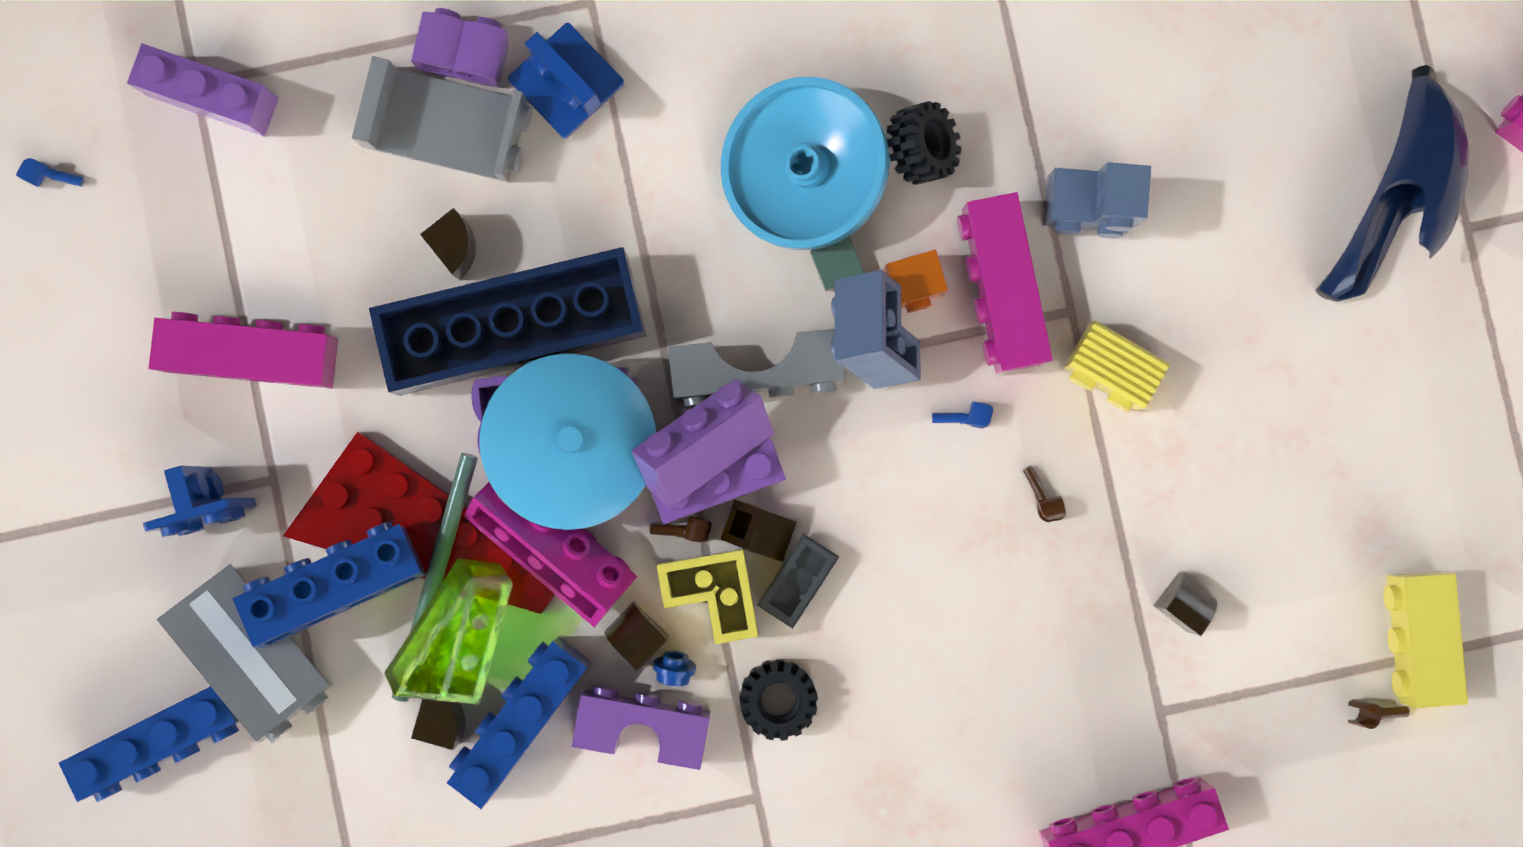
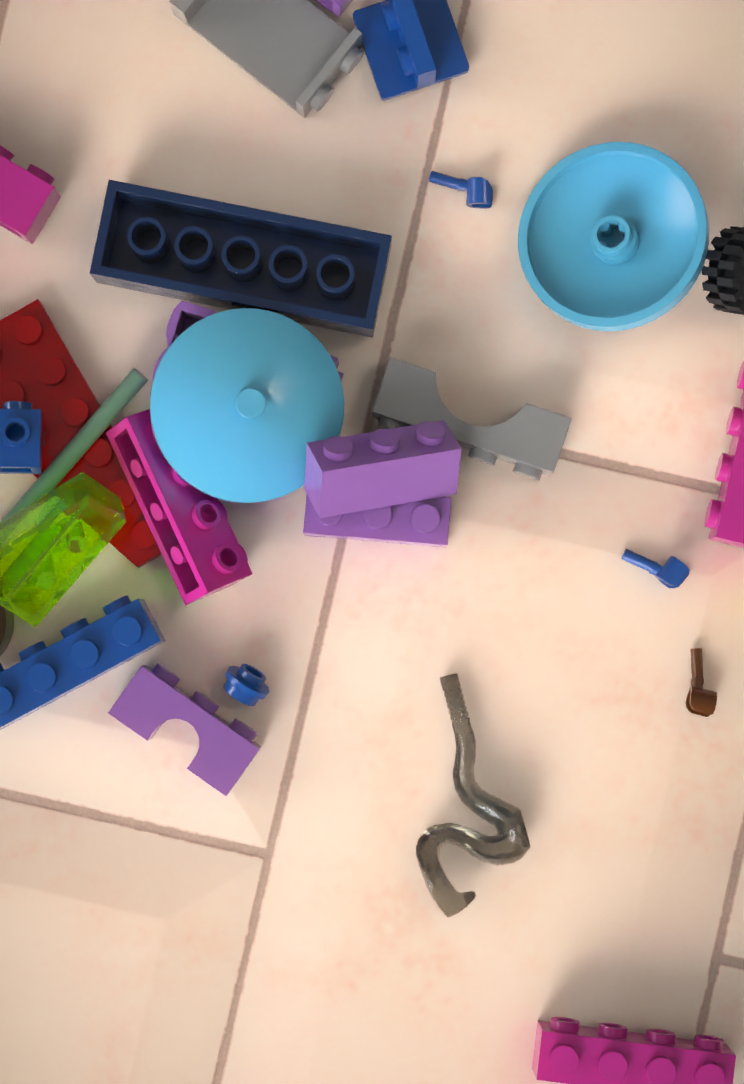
camera: 25 degrees right, 0 degrees up
dark brown brick [420,208,476,280] -> none
dark brown brick [604,601,670,671] -> none
reddish brown hand [649,516,712,542] -> none
light yellow brick [657,548,758,644] -> none
dark brown brick [720,499,797,562] -> none
black tyre [739,659,818,741] -> none
dark grey plate [757,533,839,629] -> none
sand green tile [810,236,864,292] -> none
sand blue brick [831,269,921,389] -> none
orange brick [883,249,948,313] -> none
none -> clear smoke animal [415,673,531,917]
none -> blue hand [429,171,493,209]

